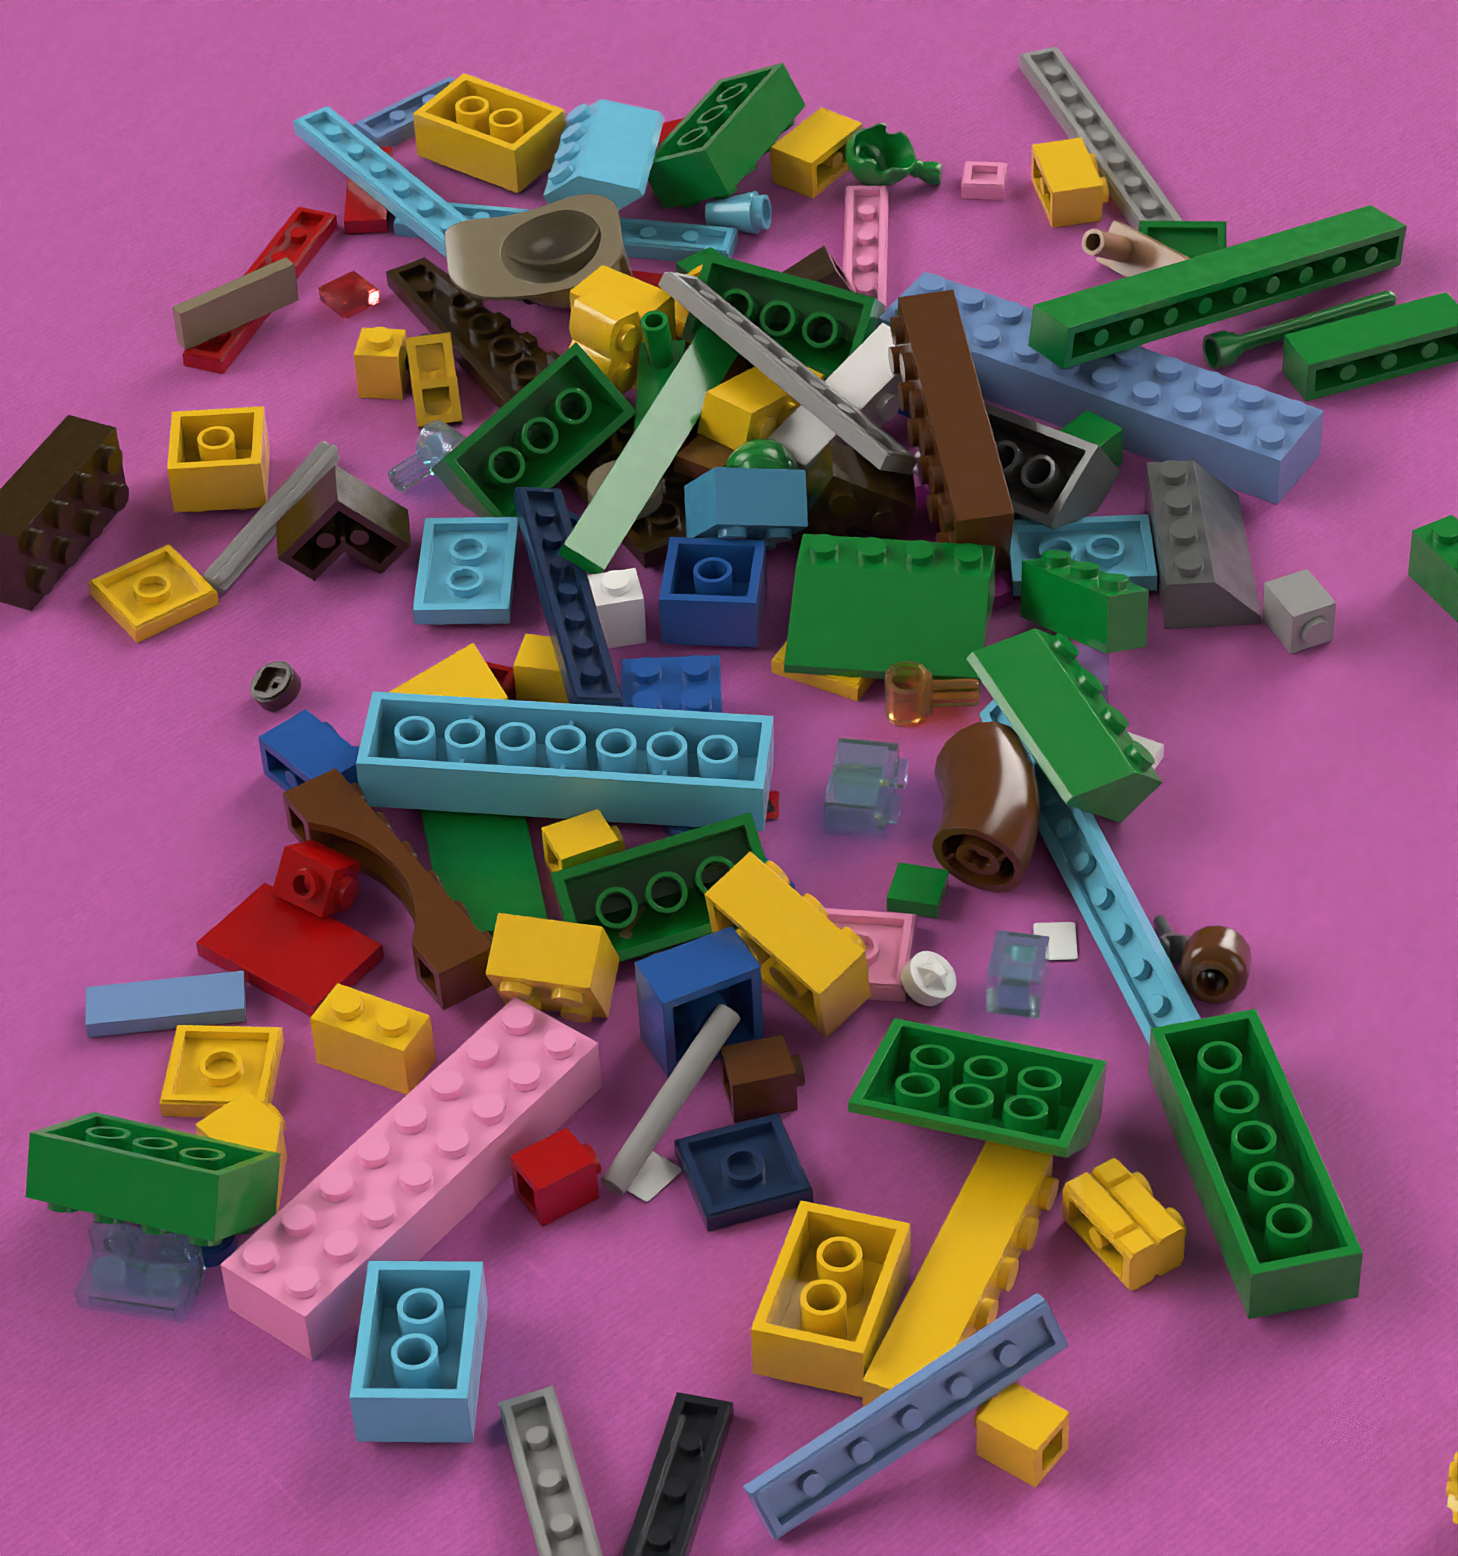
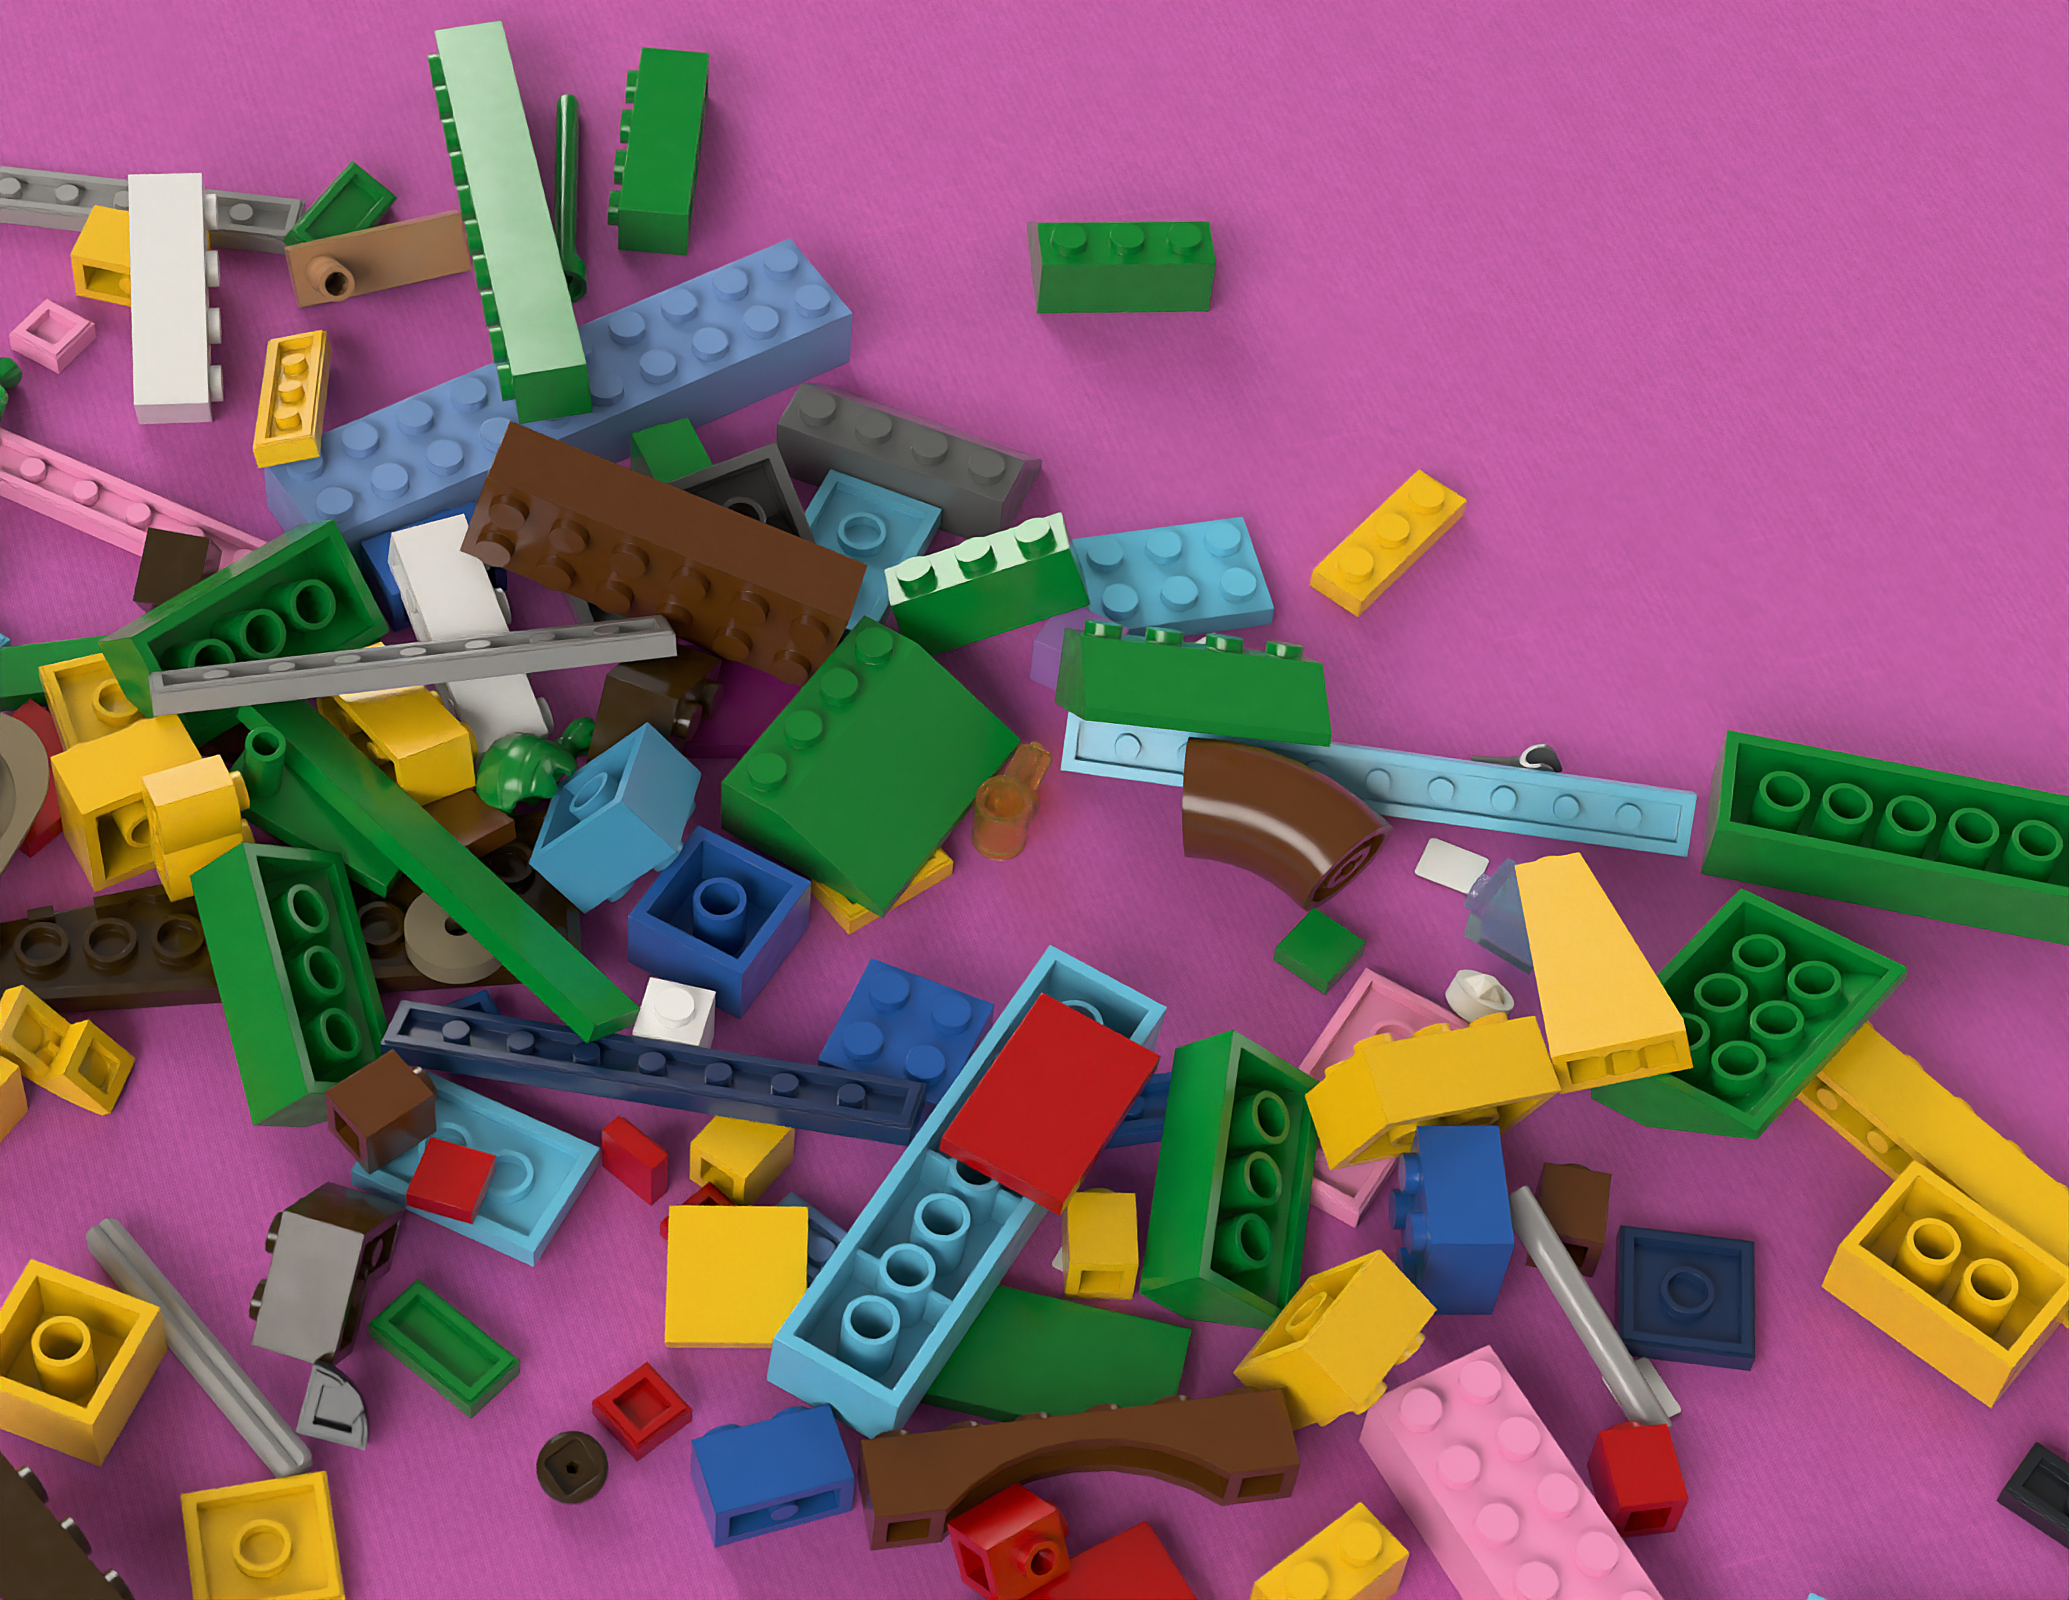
camera: 75 degrees left, 10 degrees up
clear light blue axle [388,420,467,492] -> none
clear light blue brick [824,737,908,839] -> none
yellow brick [1062,1157,1187,1291] -> none
reddish brown head [1179,925,1252,1004] -> none
light grey brick [1262,569,1336,654] -> none
none -> white brick [128,173,223,424]
none -> yellow tile [253,330,332,469]
none -> tile [295,1359,370,1450]
none -> reddish brown brick [325,1049,438,1175]
none -> green tile [368,1279,520,1419]
none -> red tile [406,1137,497,1225]
none -> red tile [592,1361,692,1461]
none -> red tile [602,1115,668,1206]
none -> red tile [939,992,1161,1216]
none -> medium azure plate [1072,517,1275,637]
none -> yellow plate [1310,469,1467,617]
none -> yellow slope [1515,852,1693,1094]

